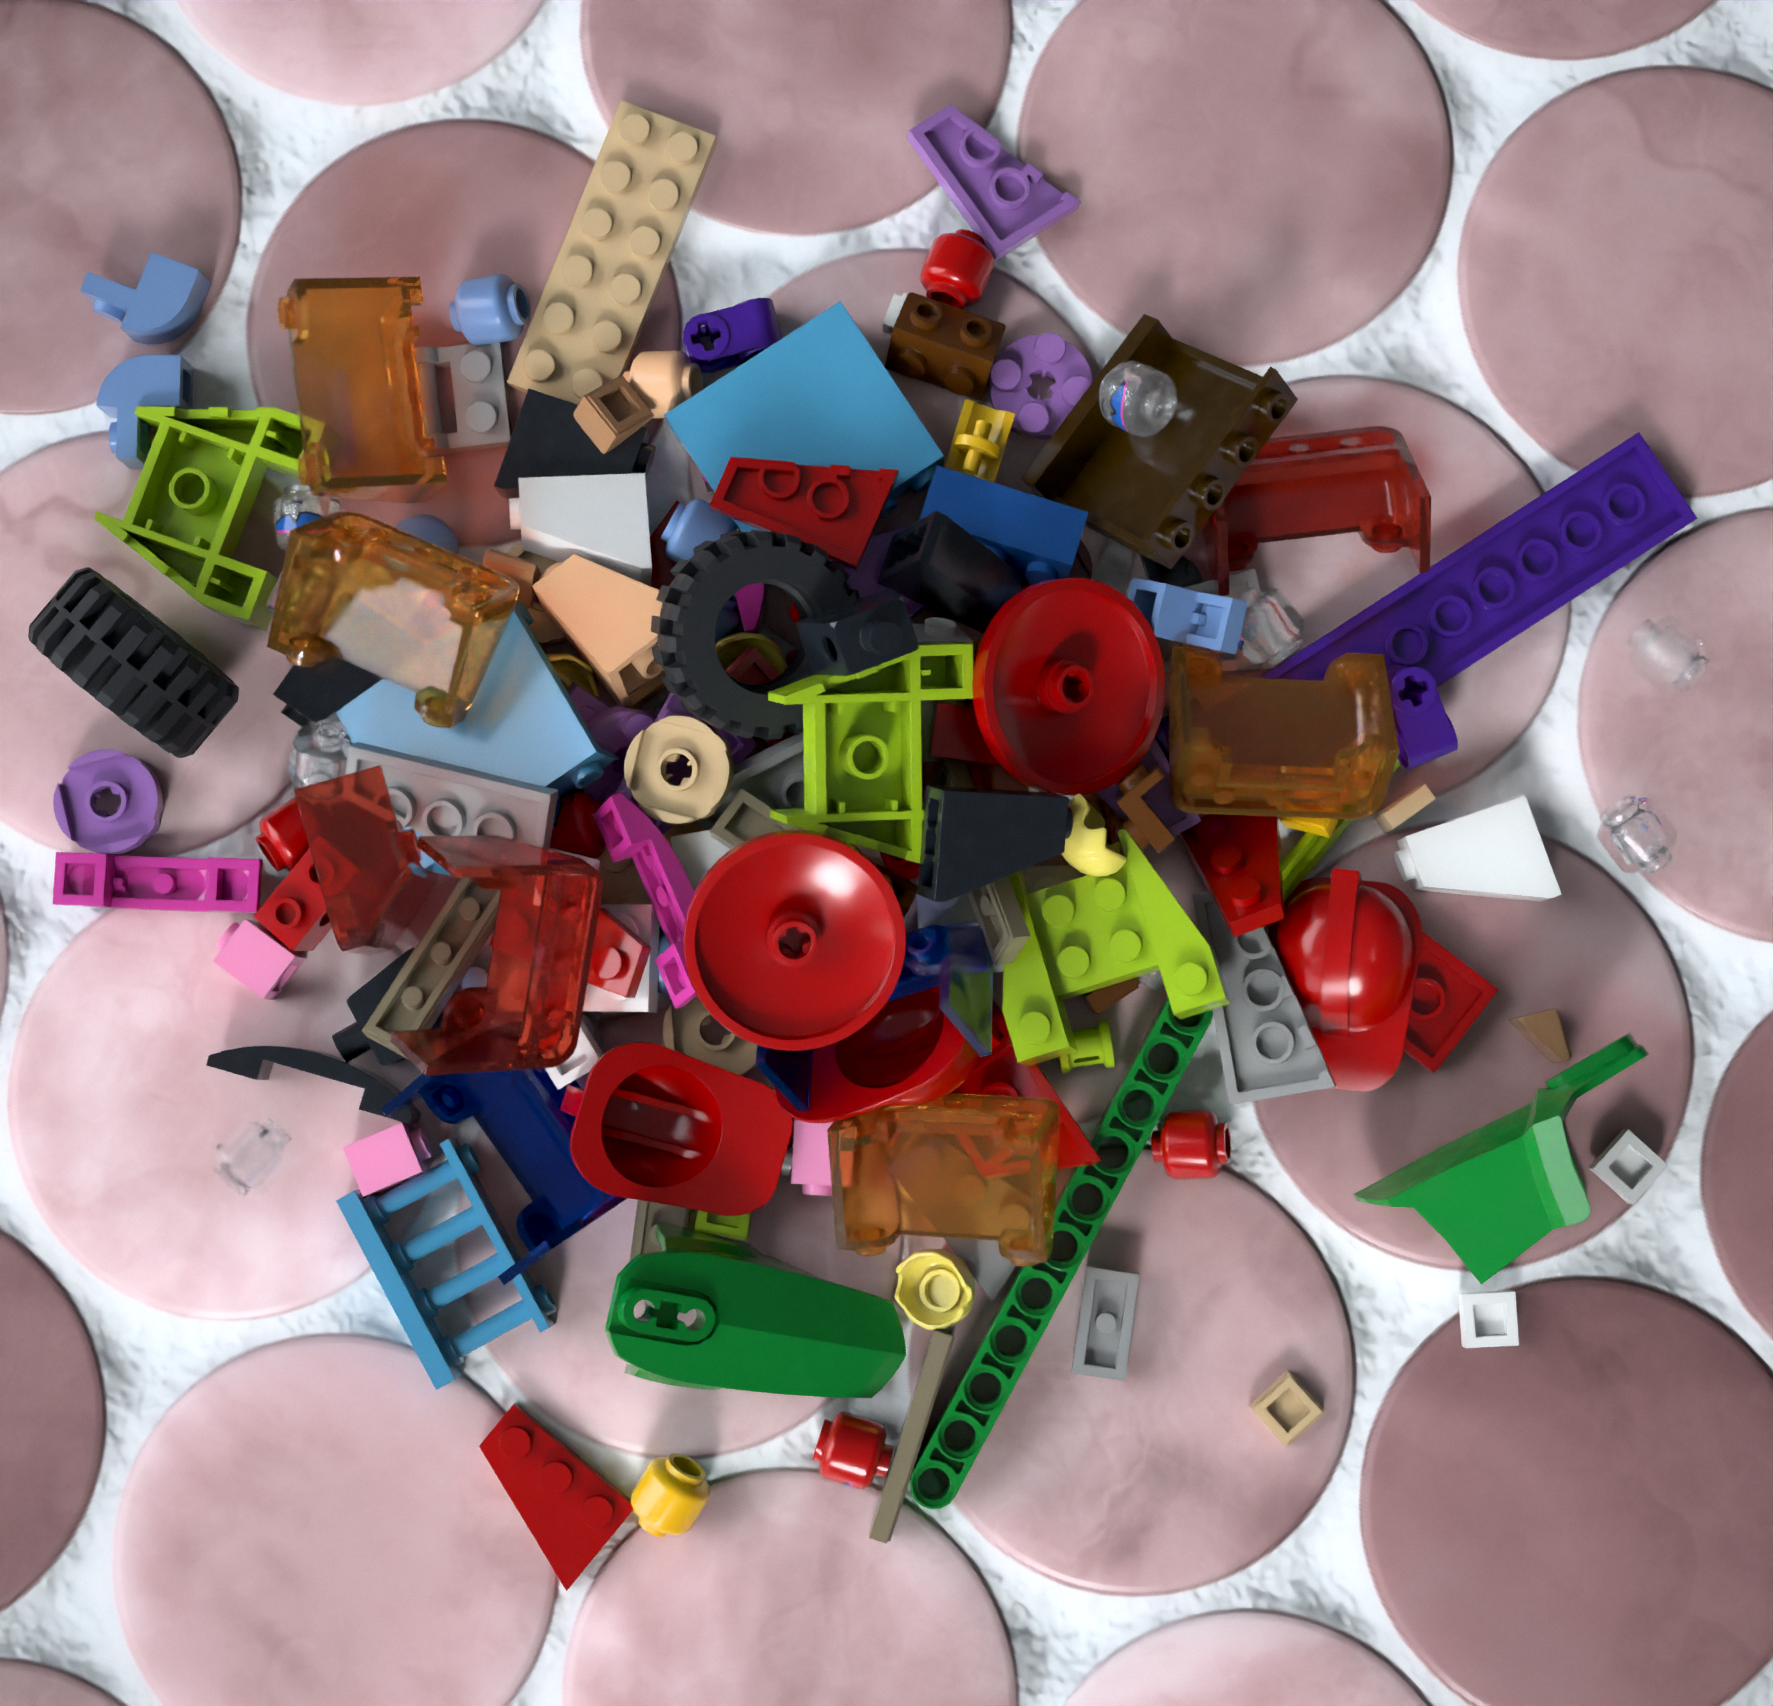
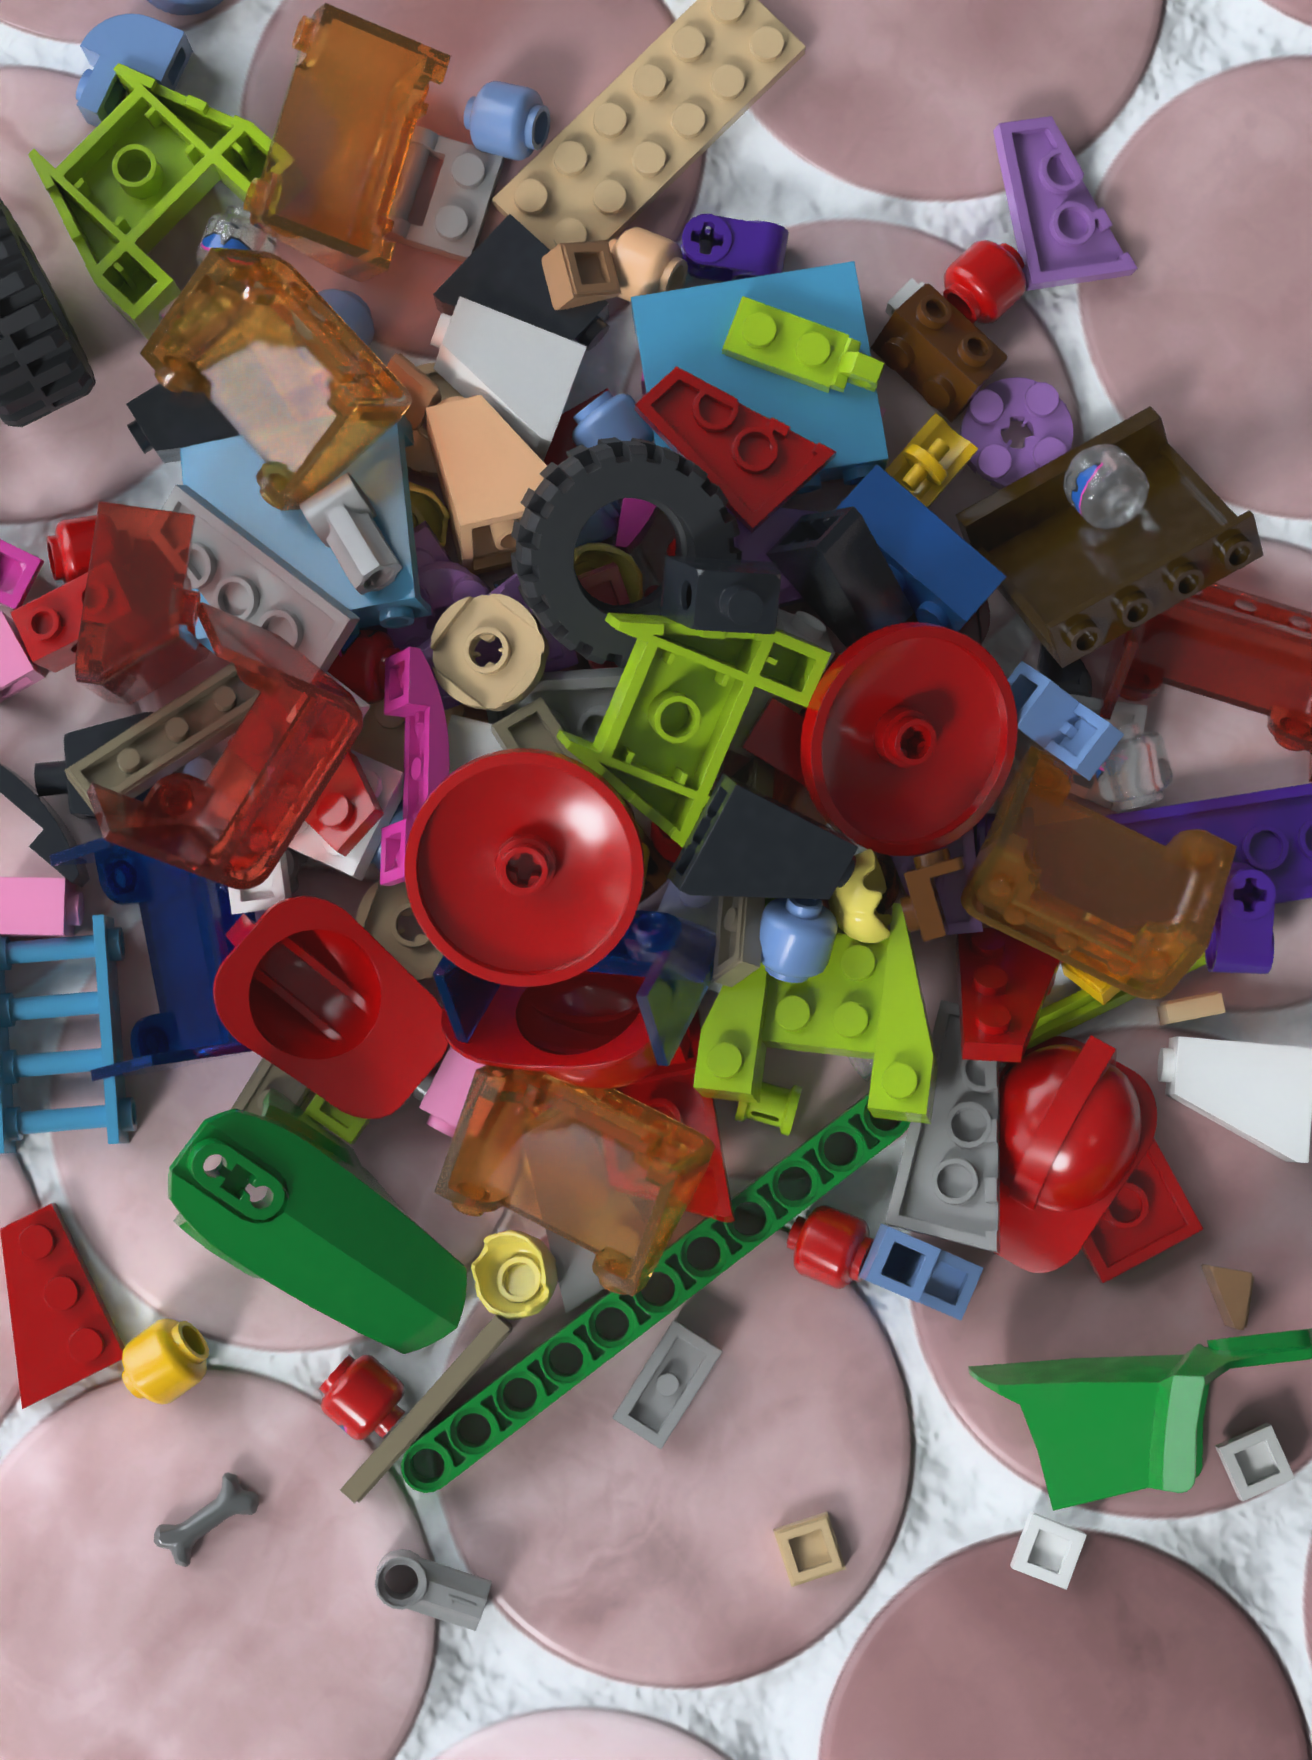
camera: 20 degrees right, 0 degrees up
clear head [288,720,353,800] -> none
reddish brown tile [1083,977,1141,1015] -> none
none -> dark grey piece [154,1472,259,1567]
none -> light grey piece [299,472,402,595]
none -> light grey piece [375,1549,492,1631]
none -> lime hinge [722,296,885,393]
none -> medium blue head [759,898,838,983]
none -> medium blue brick [859,1223,983,1321]

